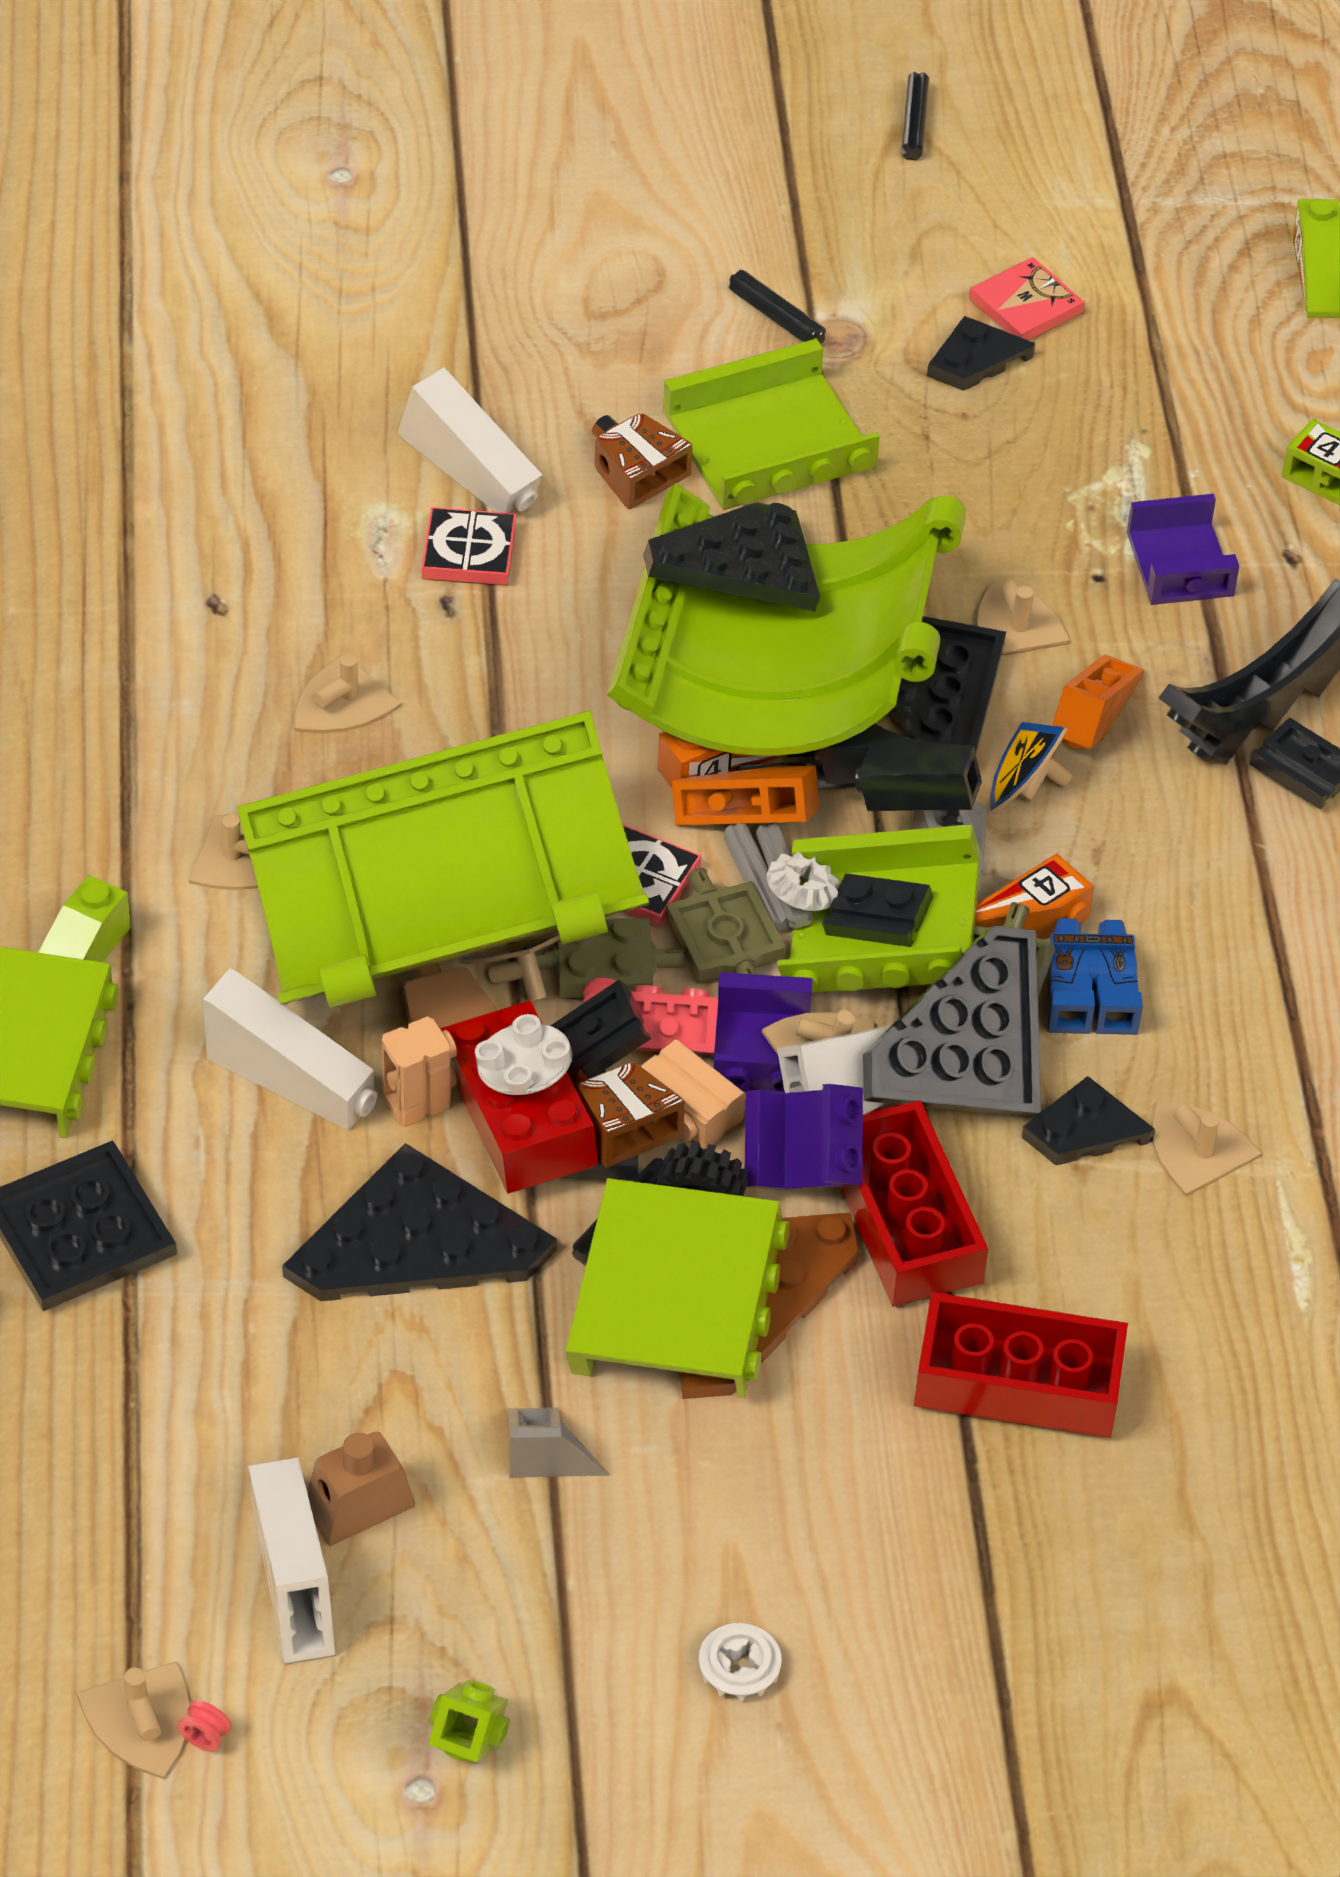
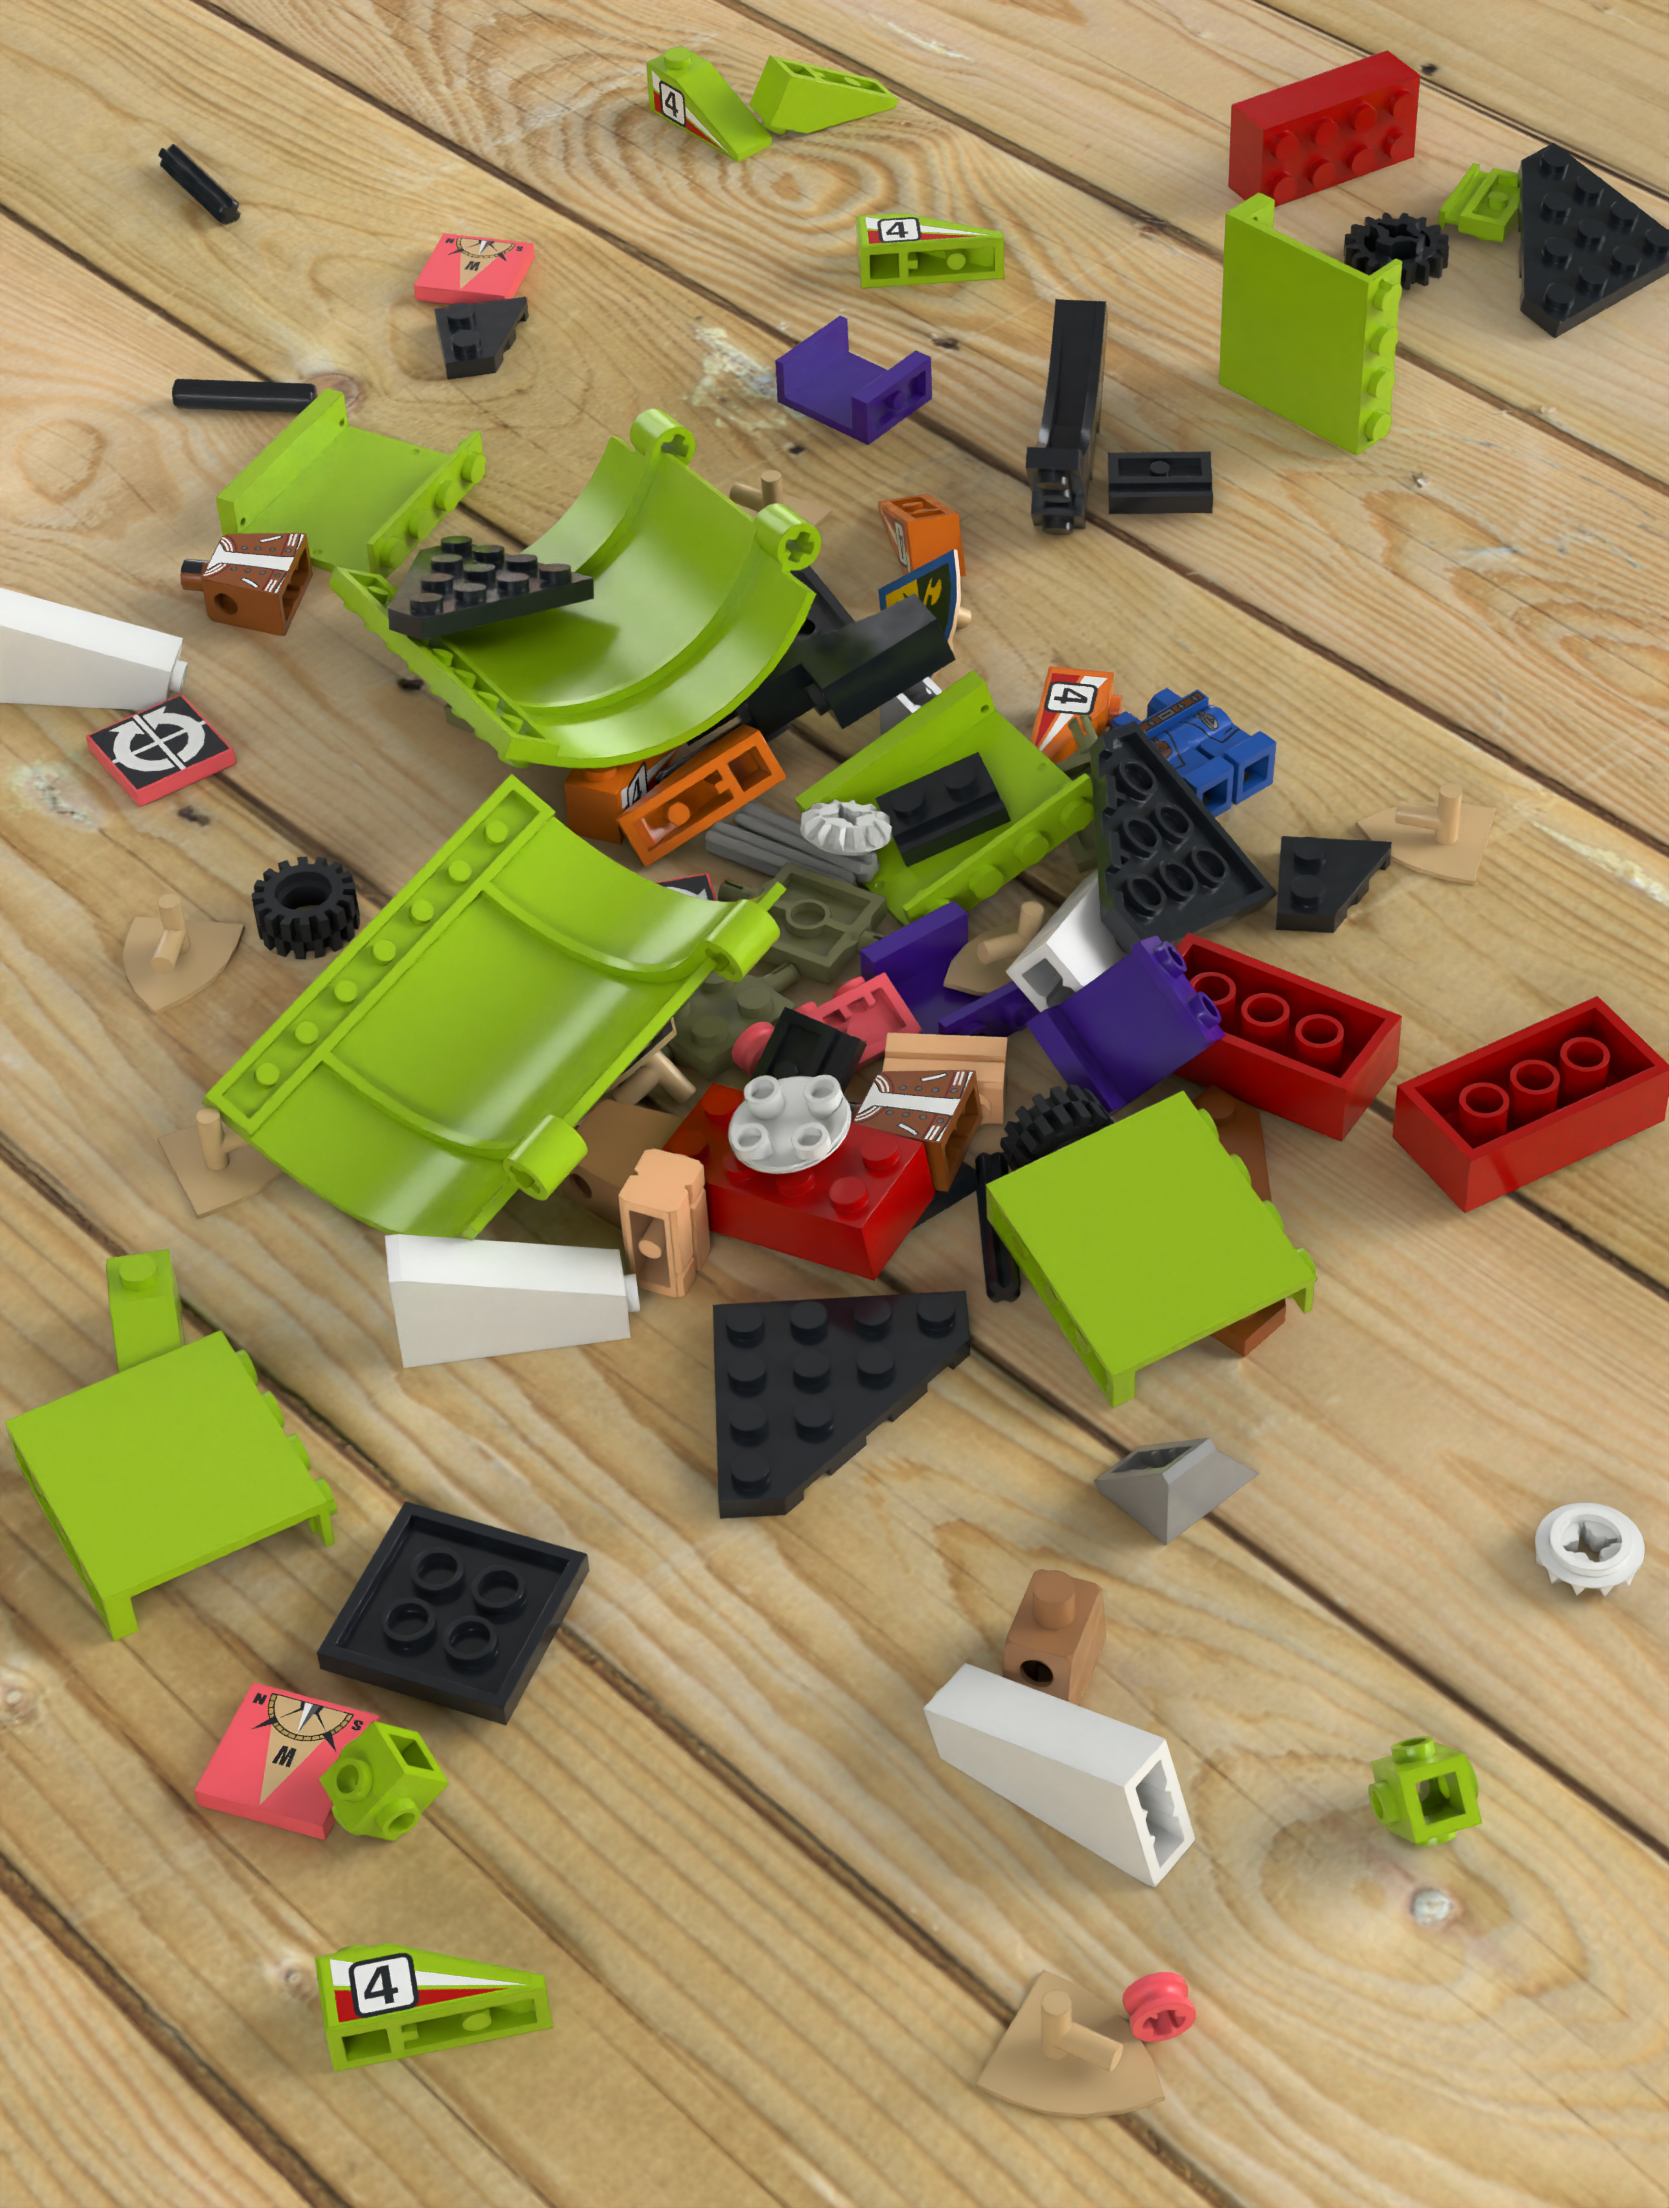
camera: 35 degrees left, 5 degrees down
none -> black tyre [252,856,360,959]

